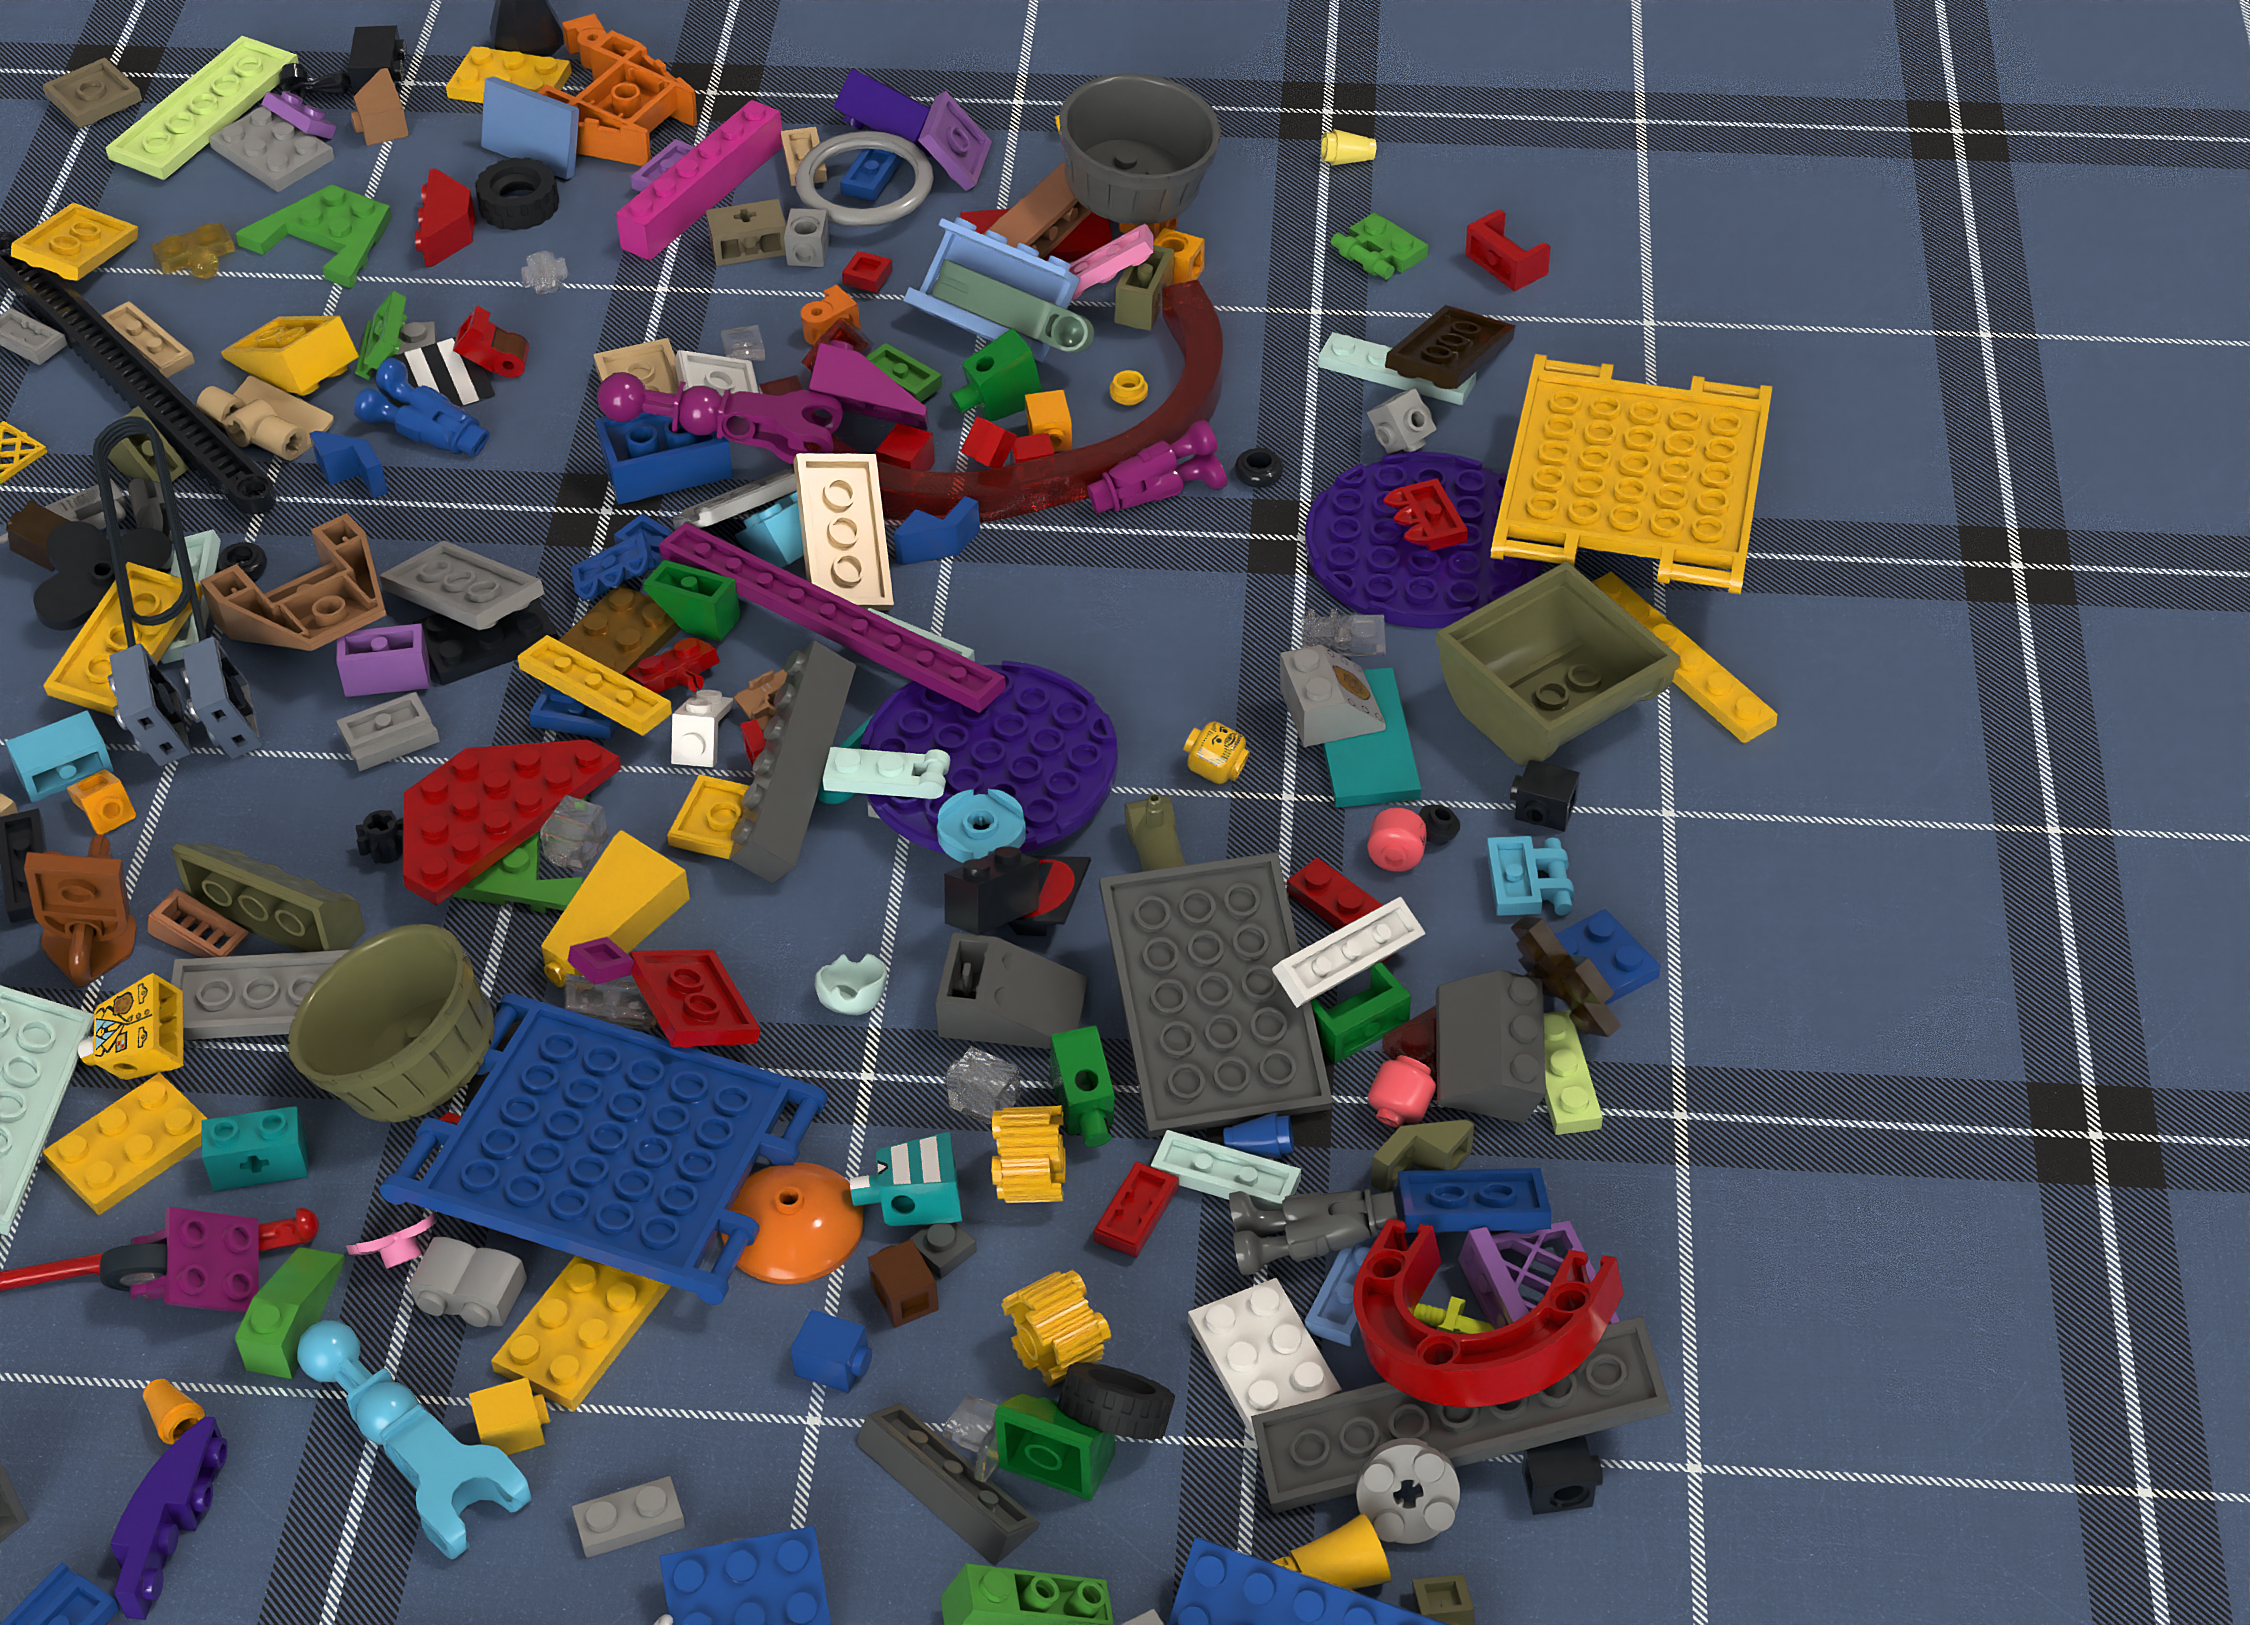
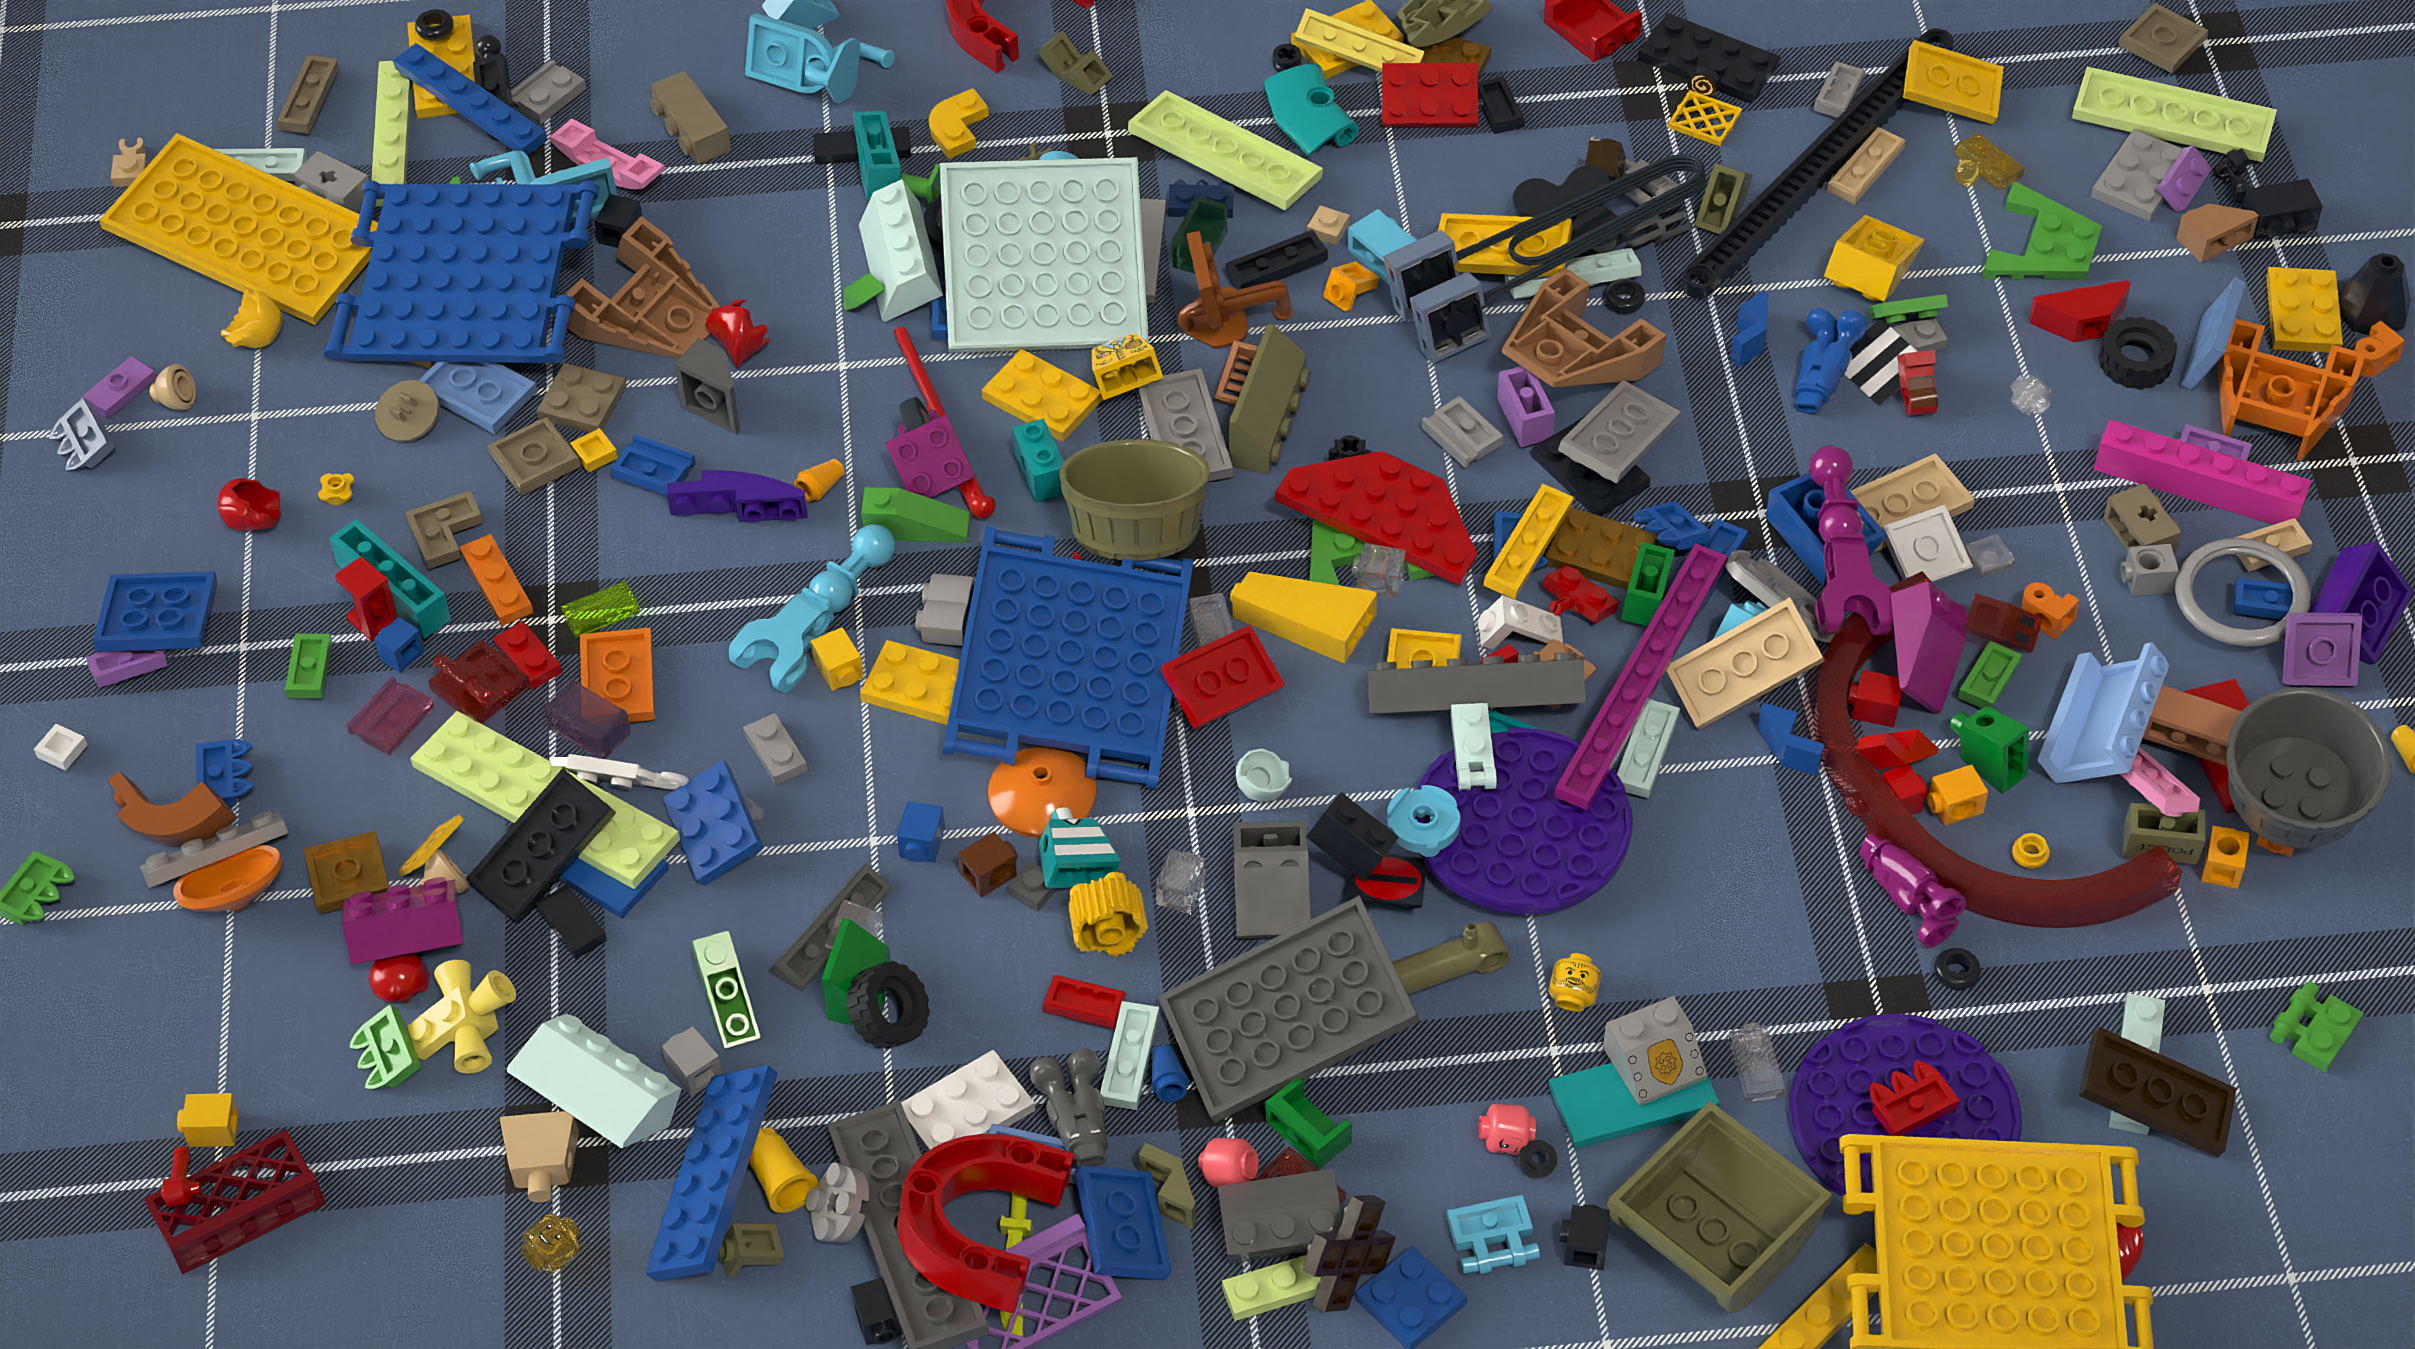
camera: 80 degrees right, 5 degrees up
tan panel [196,375,334,461] -> none
bright pink animal [346,1212,437,1269] -> none
magenta plate [567,937,634,985] -> none
red plate [842,251,893,293] -> none
sand green piece [930,259,1094,354] -> none
yellow brick [1001,1270,1111,1387] -> none
green torso [1050,1025,1115,1147] -> none
white plate [1271,896,1426,1008] -> none
red plate [1286,857,1399,963] -> none
light grey brick [1366,388,1437,454] -> none
red panel [1465,209,1551,292] -> none

